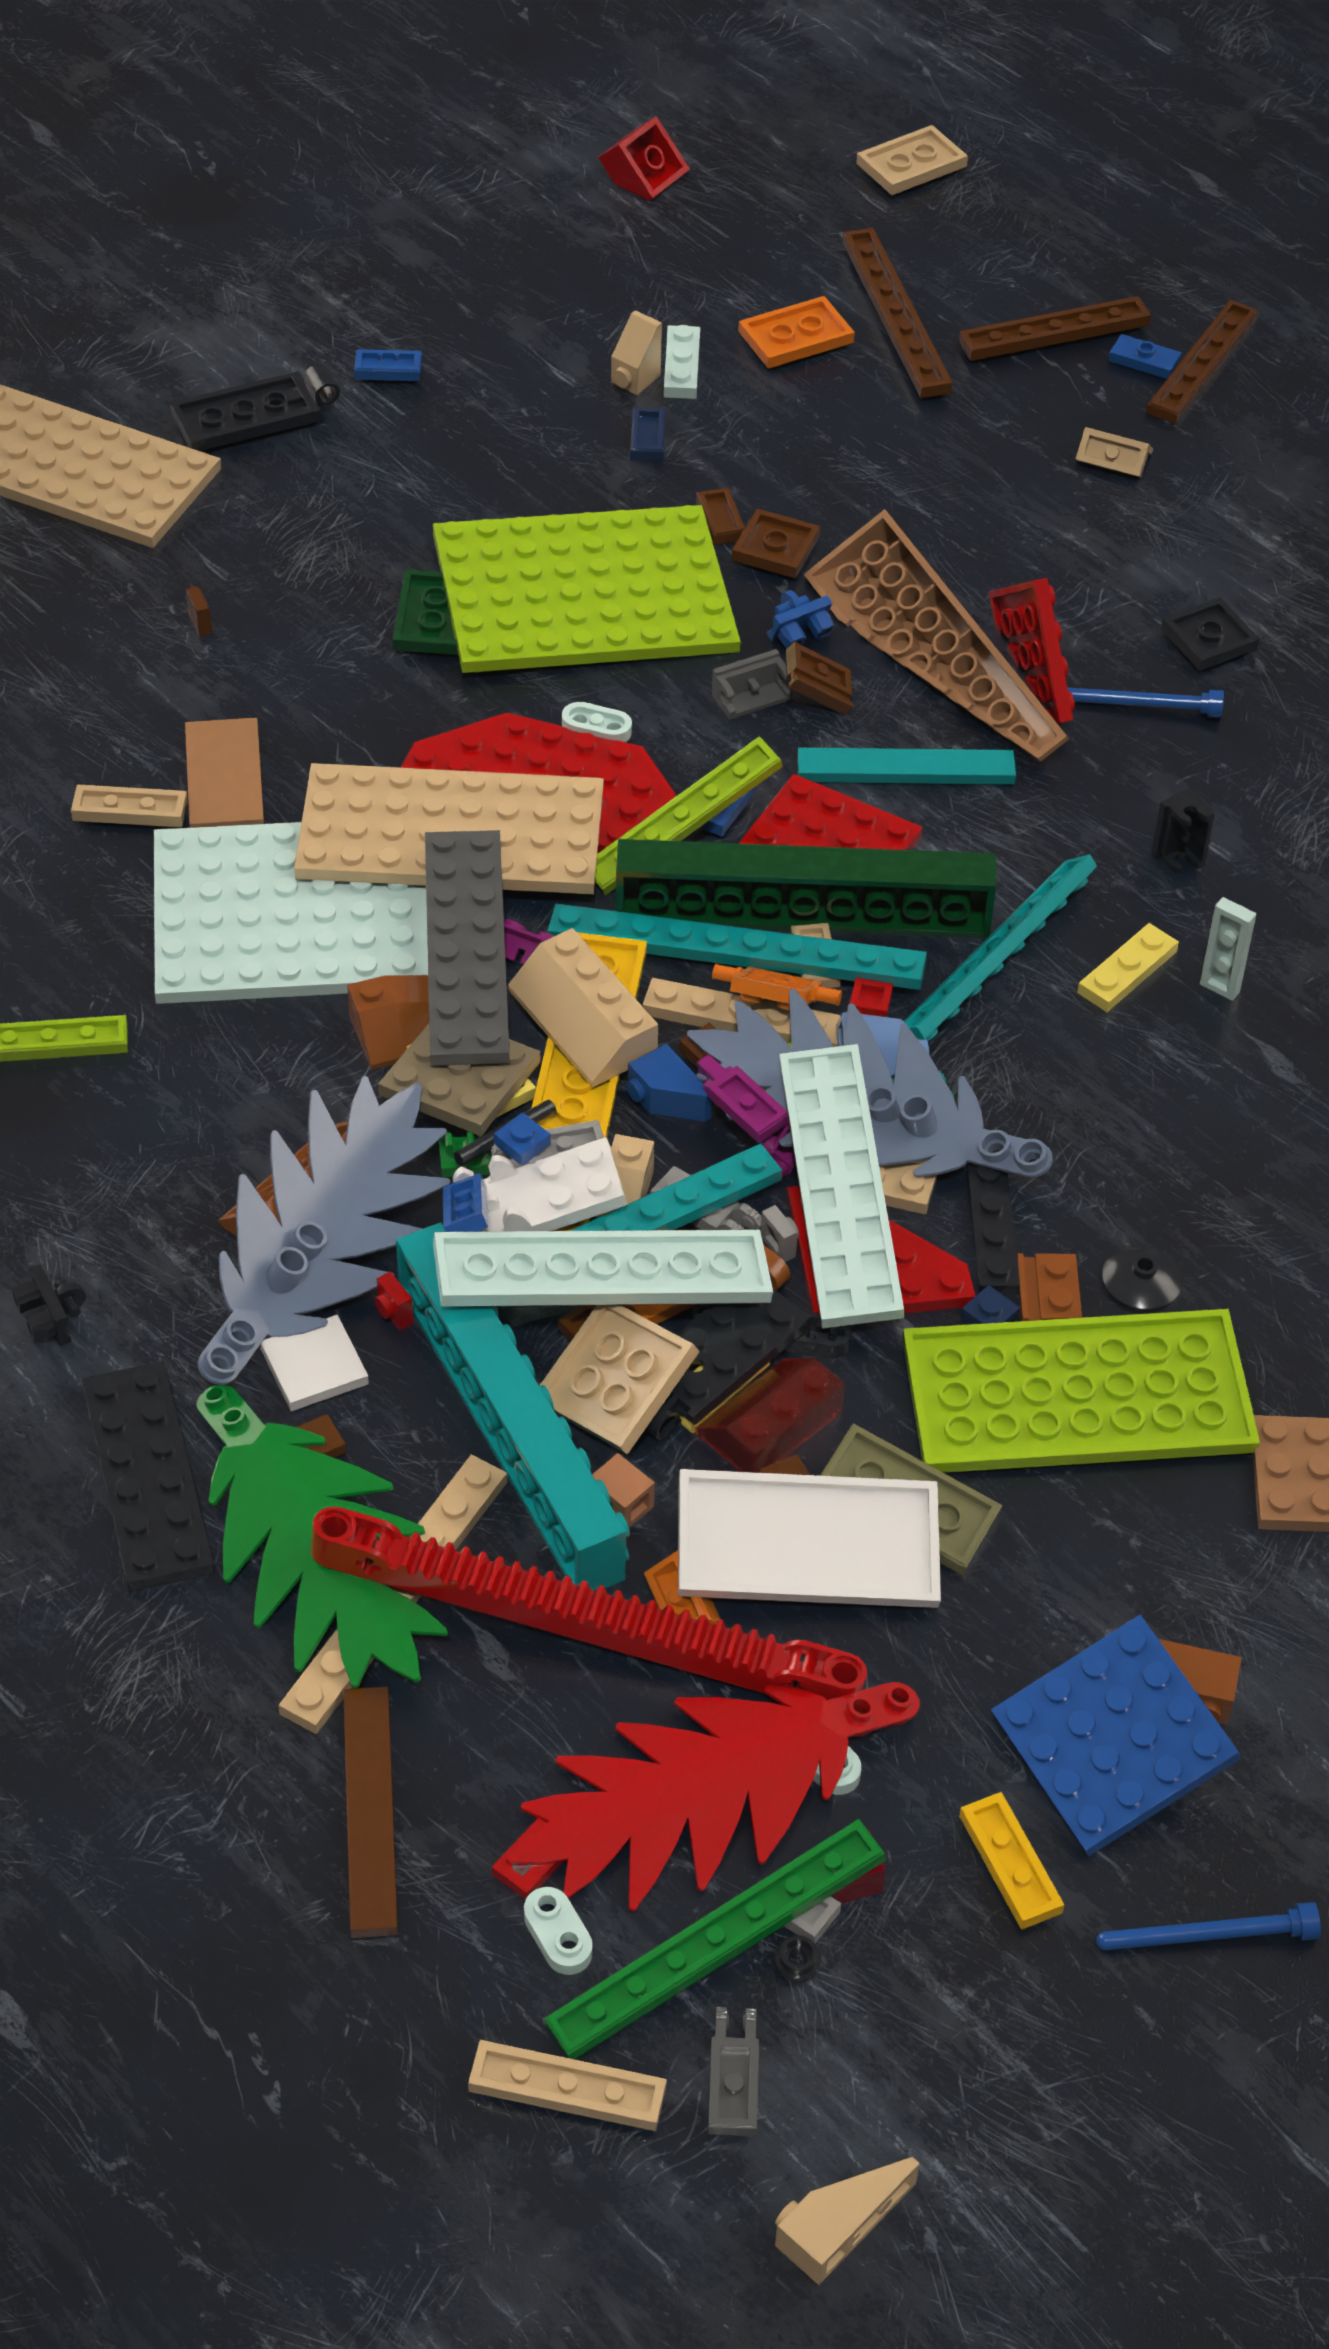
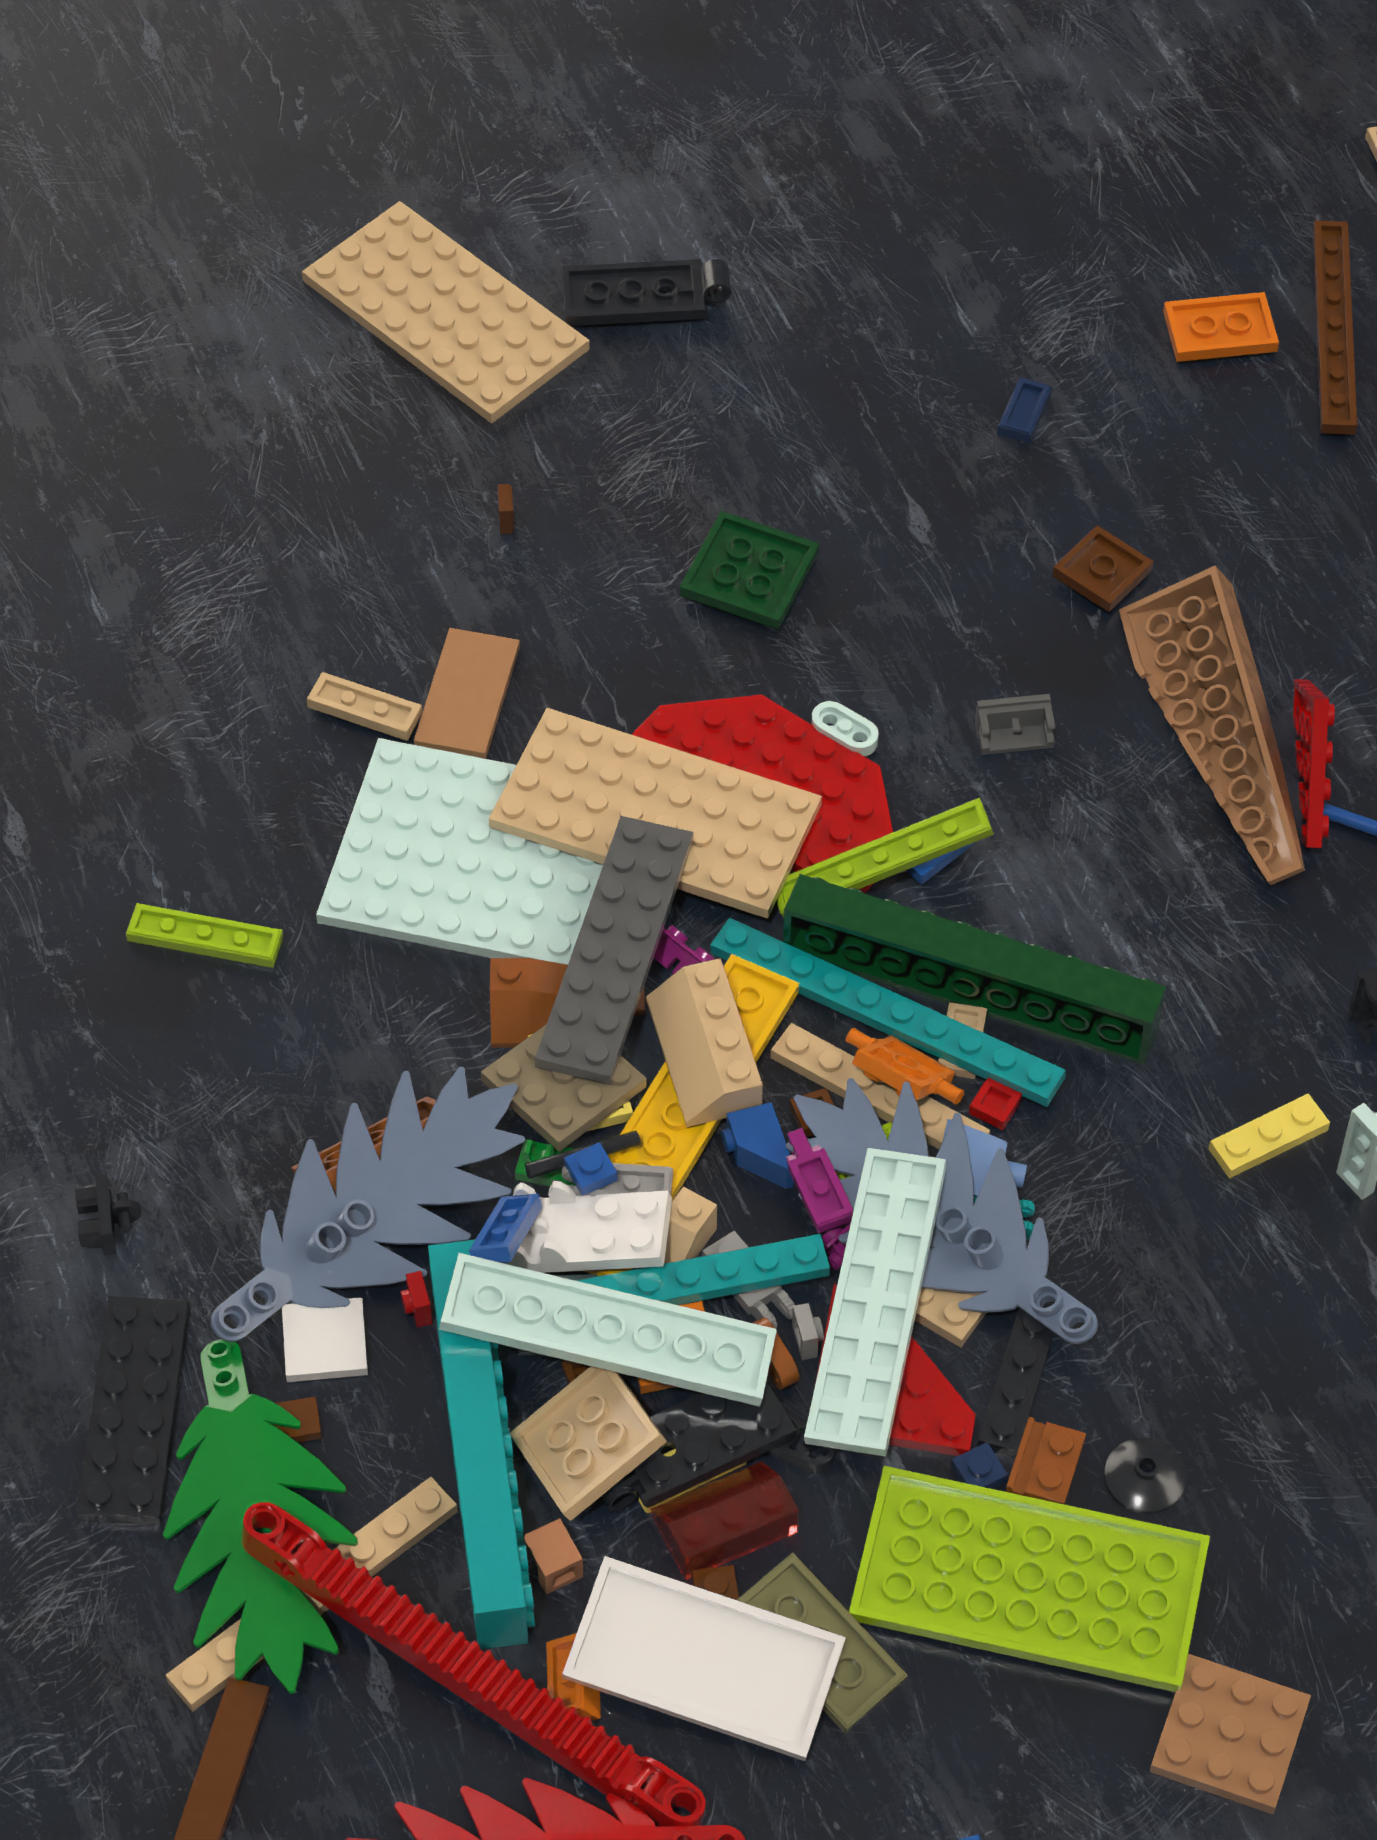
camera: 20 degrees right, 5 degrees up
blue plate [354,349,422,381] -> none
lime plate [433,505,741,673] -> none
red slope [598,116,690,200] -> none
tan slope [611,310,662,395] -> none
light aqua plate [664,325,700,399] -> none
reddish brown tile [696,488,745,545] -> none
red plate [739,774,923,850] -> none
blue hips [766,590,834,649] -> none
reddish brown plate [786,642,854,715] -> none
teal tile [797,748,1016,784] -> none
teal plate [904,854,1097,1041] -> none

